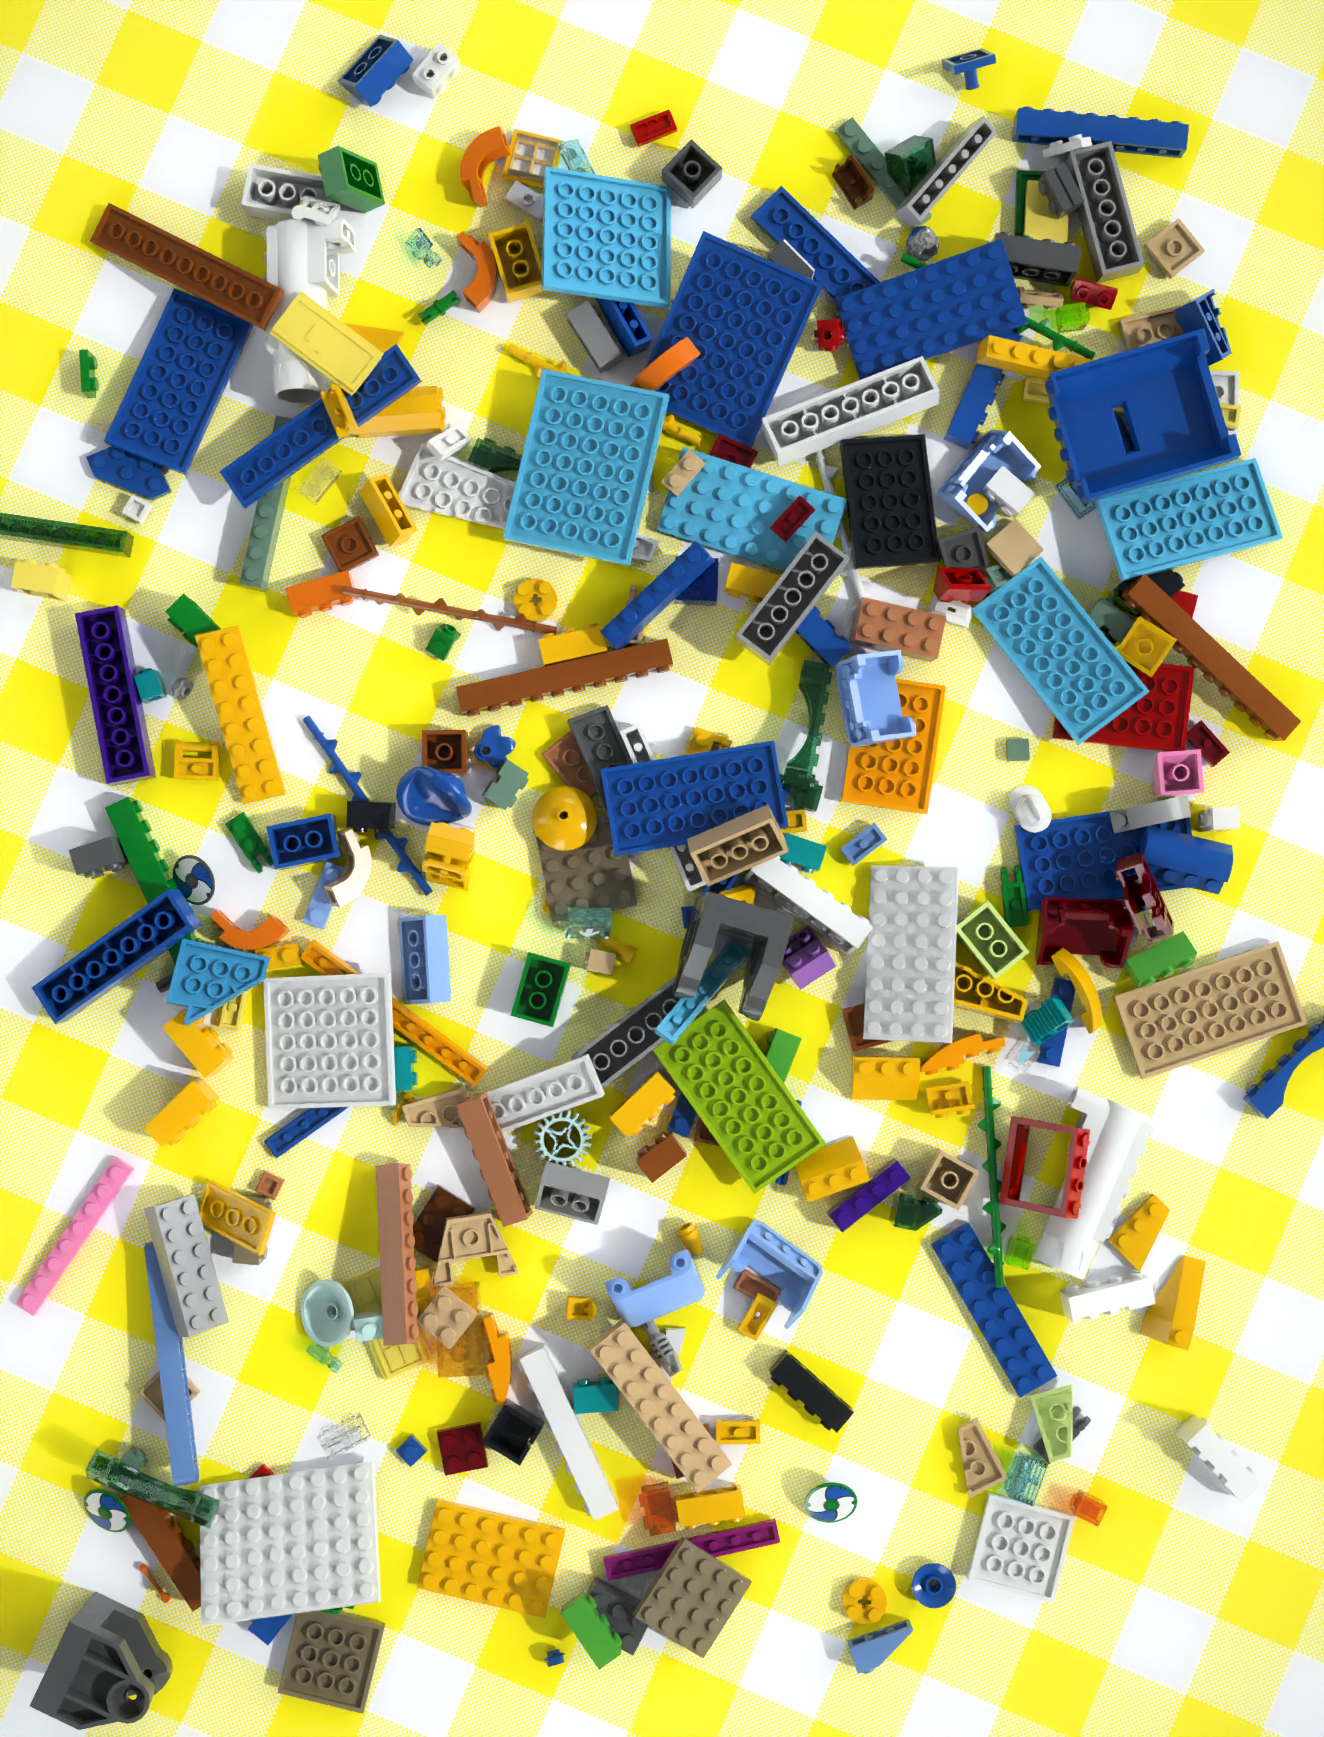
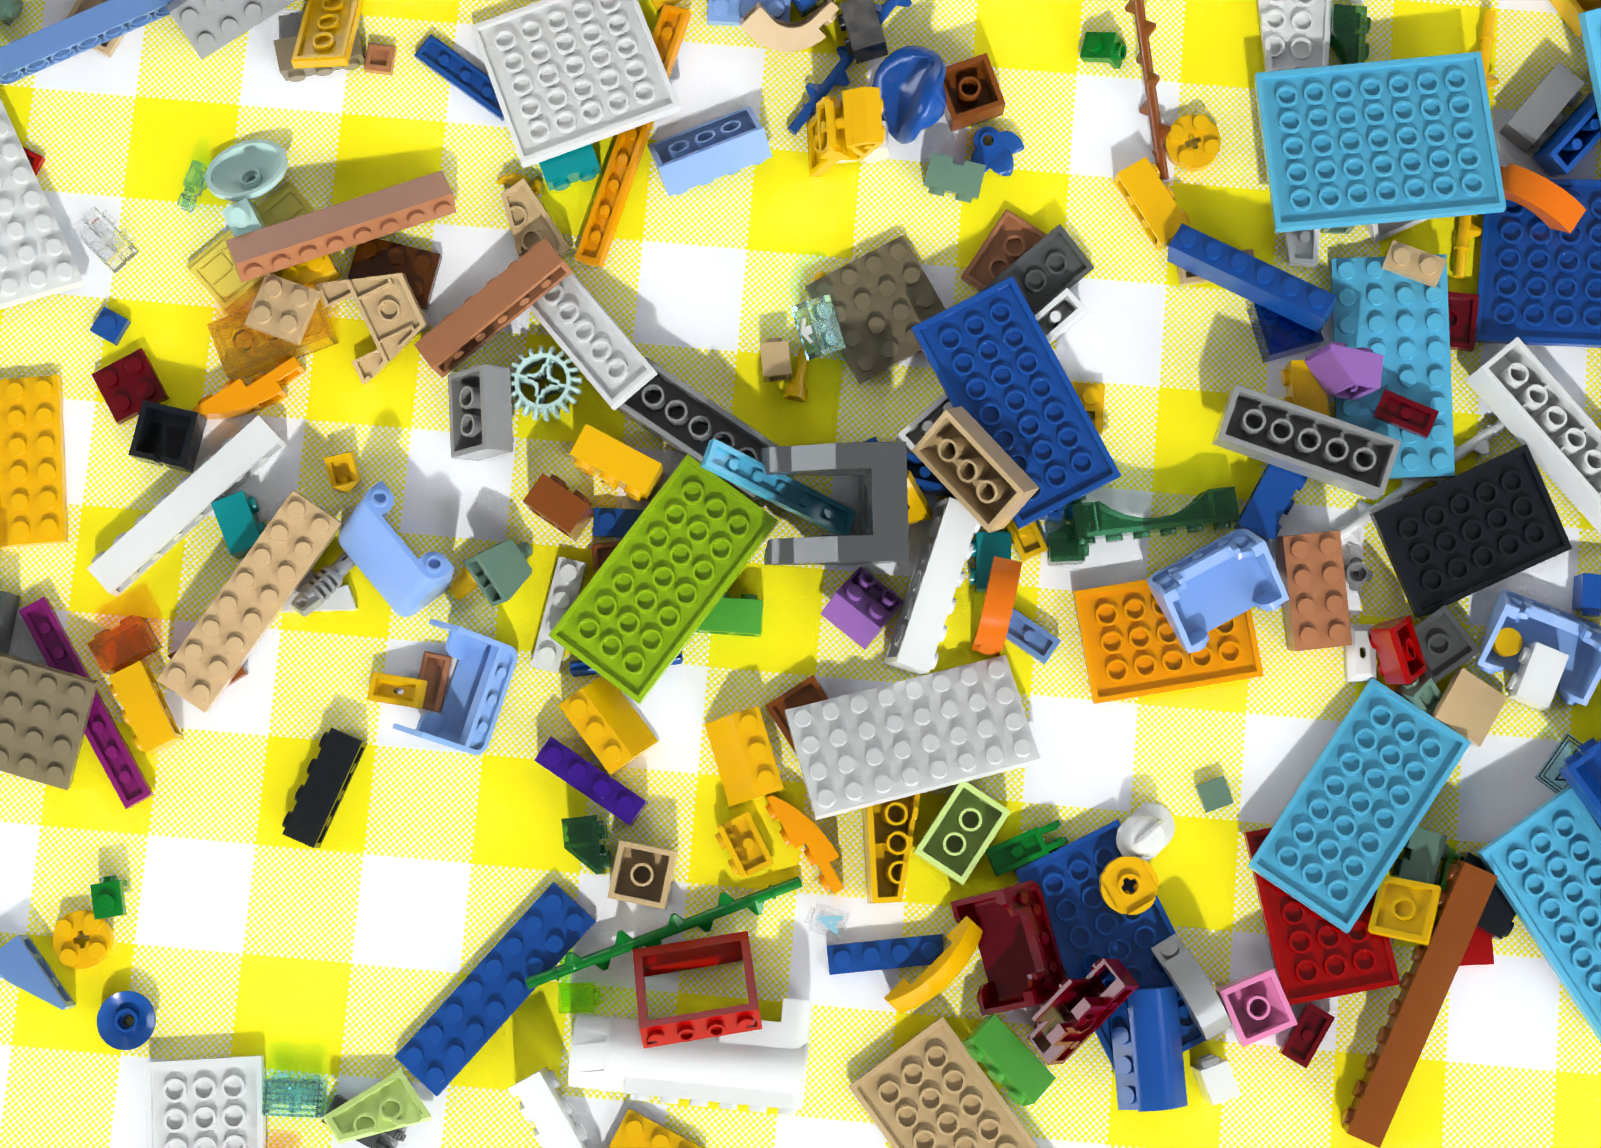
camera: 75 degrees right, 5 degrees down
dark orange brick [456,638,673,717] -> none
green brick [510,952,572,1027] -> none
yellow dish [532,786,598,851] -> none
yellow plate [716,1419,760,1445] -> none
shield [805,1482,858,1523] -> none
tan wing [957,1417,1008,1498] -> none
teal brick [1020,997,1074,1045] -> none
none -> green bracket [90,875,127,920]
none -> sand green torso [462,539,533,606]
none -> white plate [531,557,587,674]
none -> orange arch [971,556,1022,656]
none -> yellow plate [1099,856,1159,915]
none -> medium lavender slope [1305,342,1384,401]
none -> light grey plate [1344,557,1373,591]

